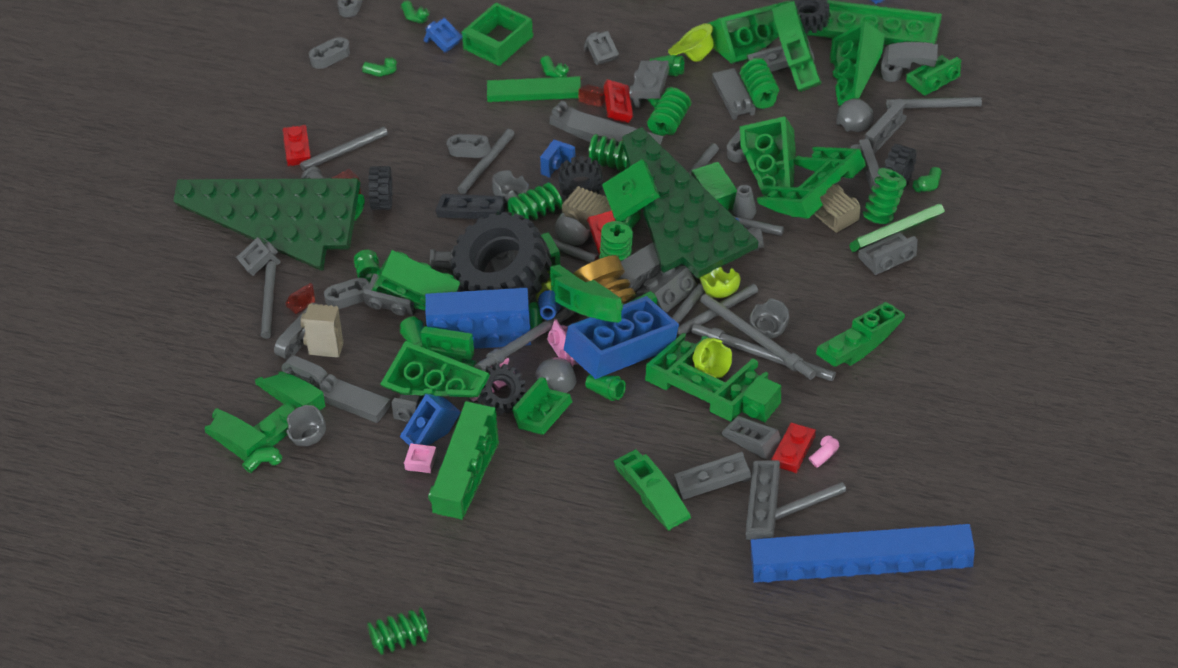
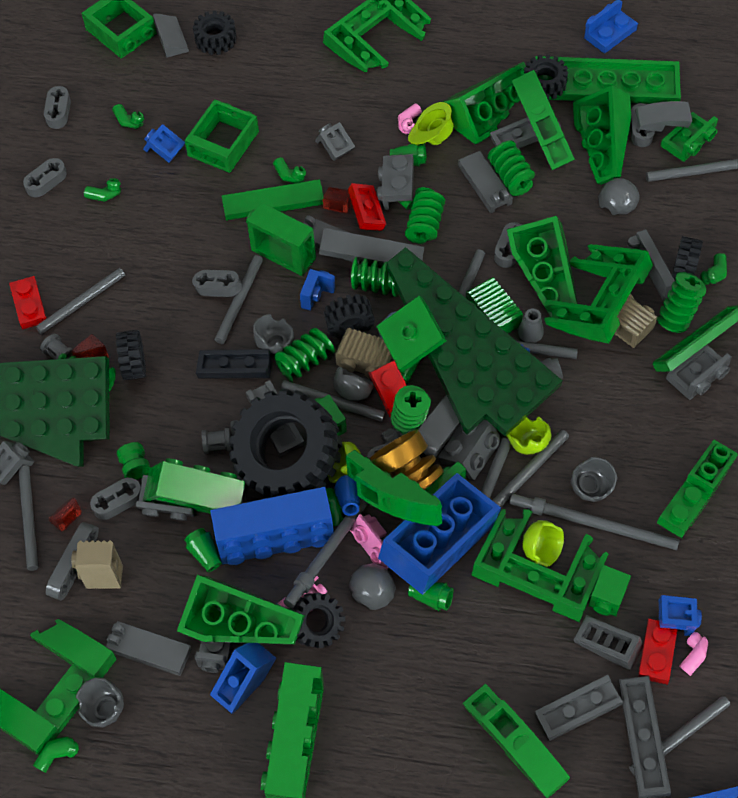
camera: 10 degrees left, 15 degrees up
dark grey beam [282,355,328,390] -> none
bright pink plate [404,444,437,473] -> none
green plate [421,326,477,368] -> none
green bracket [512,377,572,435] -> none
dark grey bar [700,294,816,380] -> none
dark grey hinge [865,98,907,154] -> none
none -> green window [246,202,316,276]
none -> bright pink arm [398,103,422,134]
none -> blue bracket [659,595,702,636]

